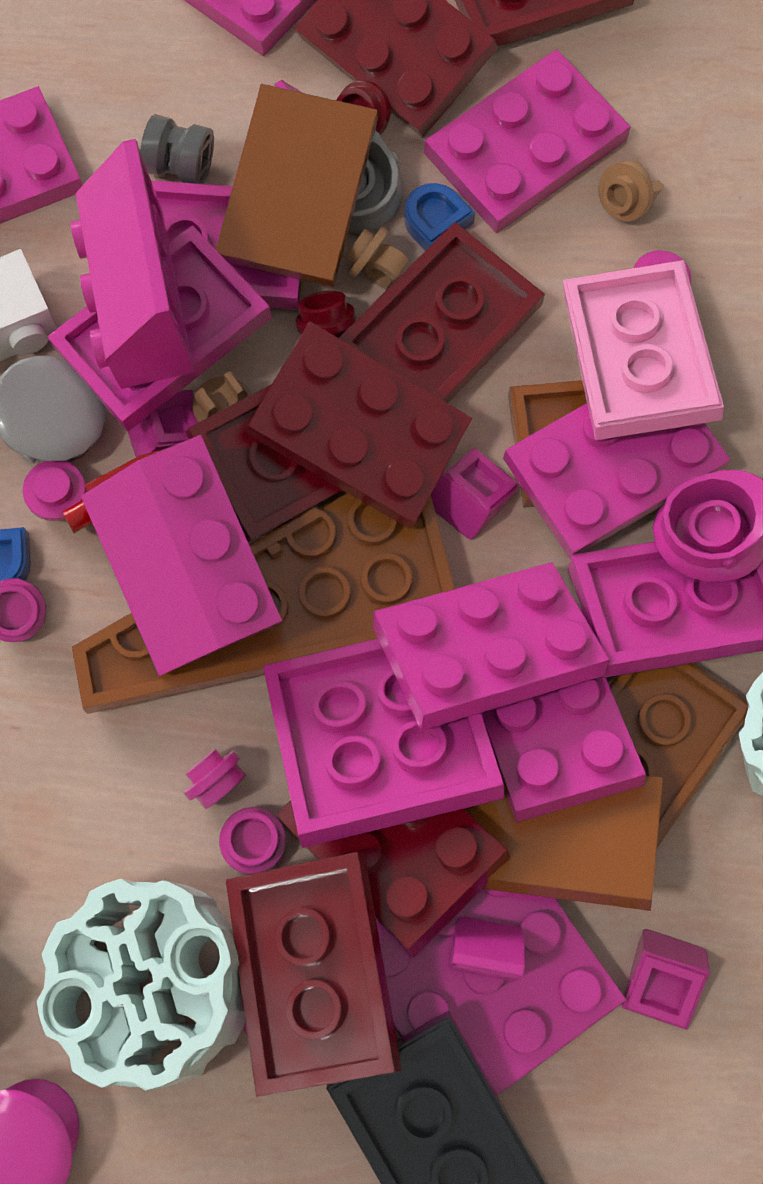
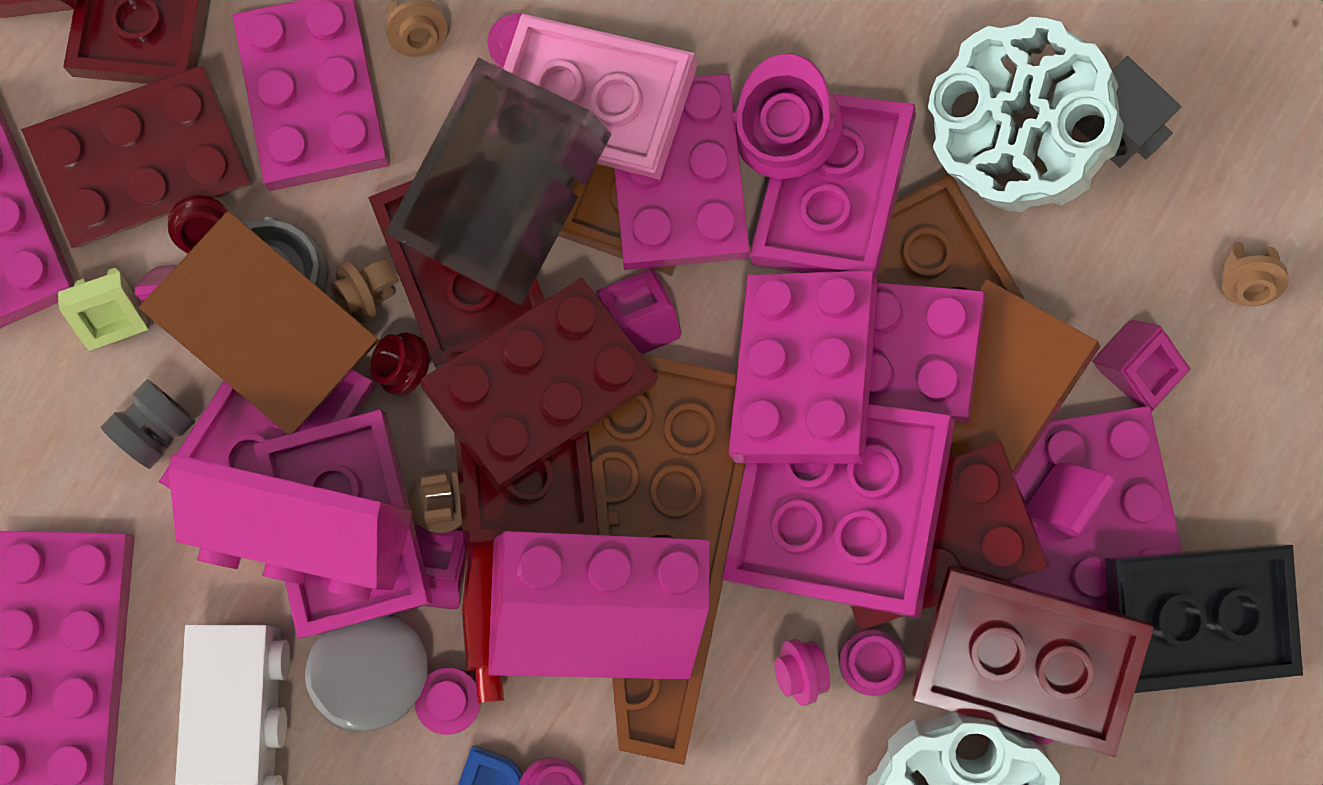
camera: 65 degrees left, 5 degrees up
blue tile [404,183,475,251] -> none
none -> yellowish green tile [58,268,149,351]
none -> clear smoke piece [385,57,612,306]

